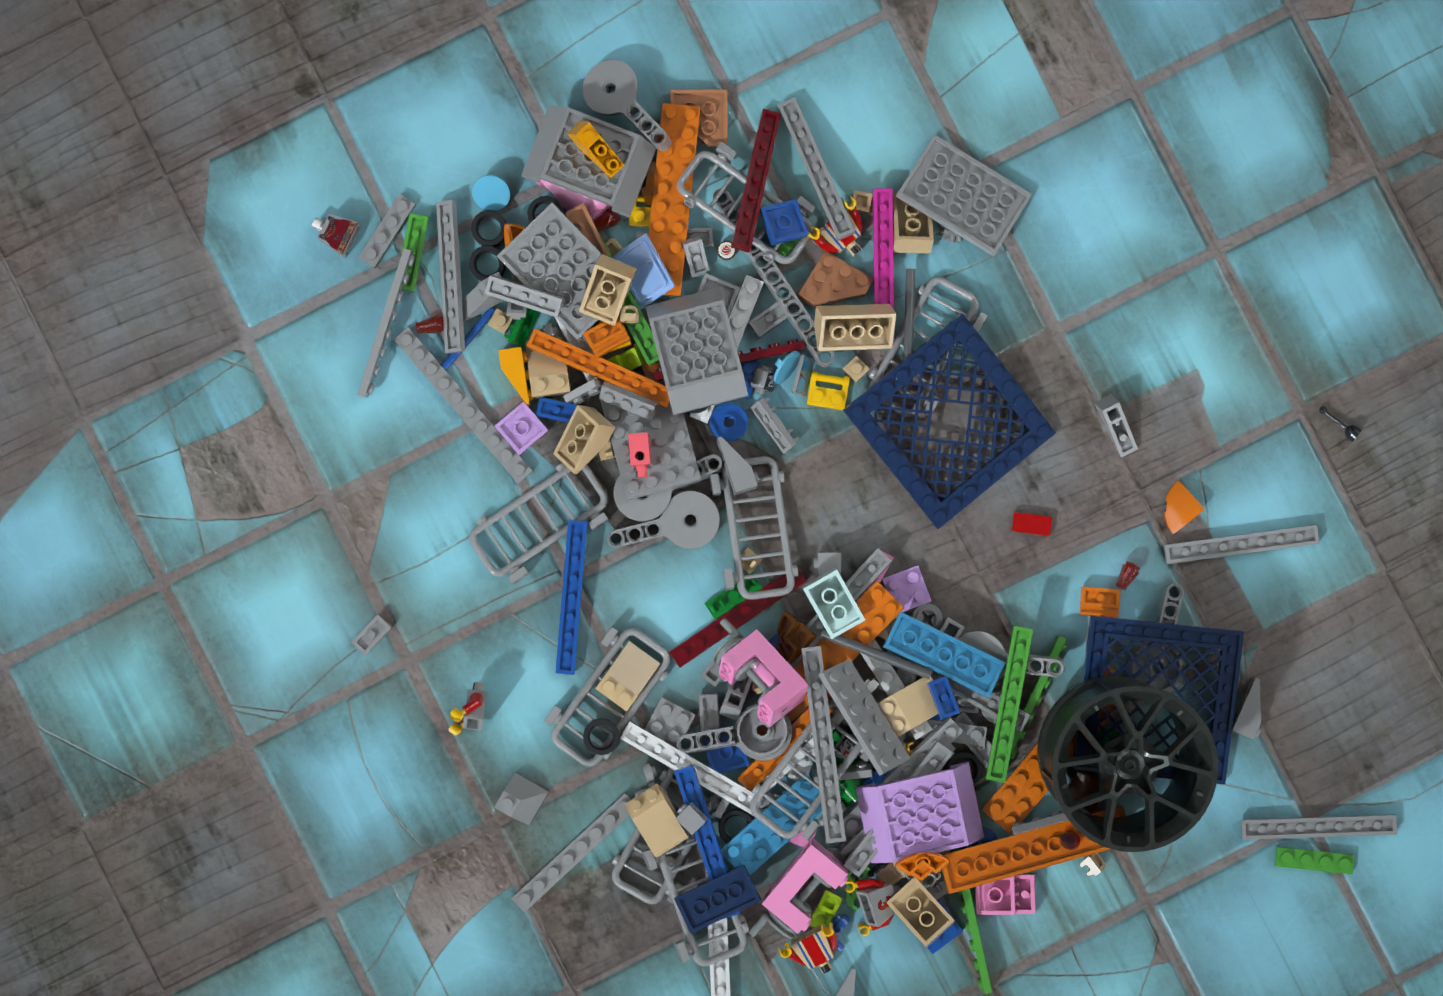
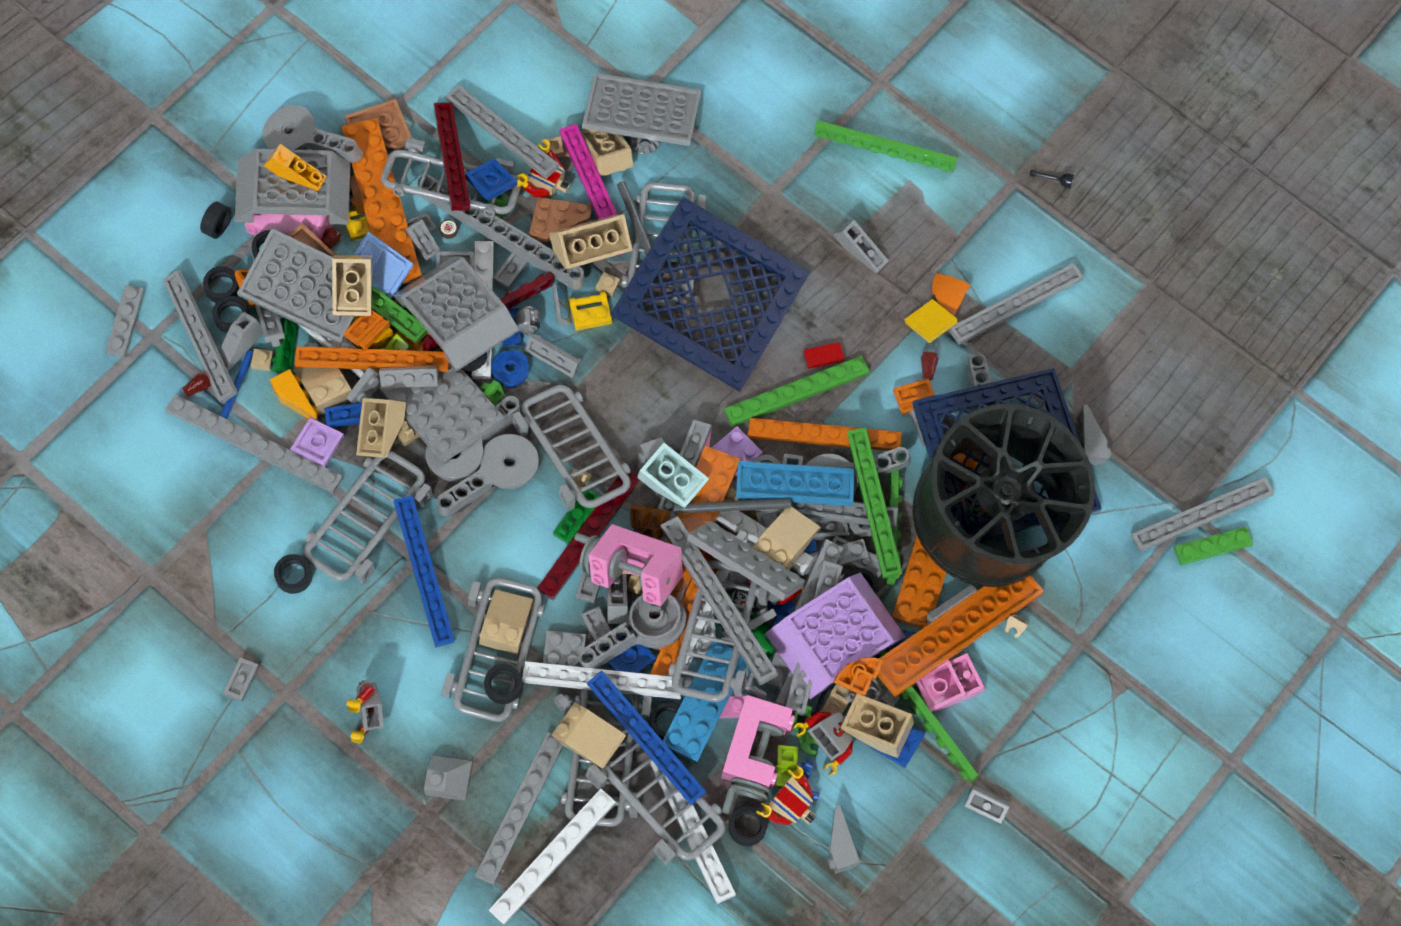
camera: 30 degrees left, 20 degrees down
torso [312,214,361,258] -> none
light grey plate [358,248,415,397] -> none
bright green plate [402,213,429,292] -> none
medium azure piece [472,175,510,211] -> none
light grey plate [485,275,564,317] -> none
tan tile [620,305,639,323] -> none
coral torso [628,432,652,478] -> none
dark blue plate [674,865,762,934] -> none
light grey brick [675,802,708,835] -> none
light grey slope [717,437,759,495] -> none
medium azure piece [774,351,800,384] -> none
blue plate [927,676,960,720] -> none
clear red tile [1060,830,1080,850] -> none
none -> black tyre [200,201,232,239]
none -> black tyre [274,554,312,594]
none -> bright green tile [480,380,505,406]
none -> white plate [489,789,616,925]
none -> bright green plate [724,356,870,427]
none -> black tyre [728,805,767,846]
none -> orange plate [748,418,902,451]
none -> bright green plate [814,120,957,172]
none -> yellow tile [904,299,958,343]

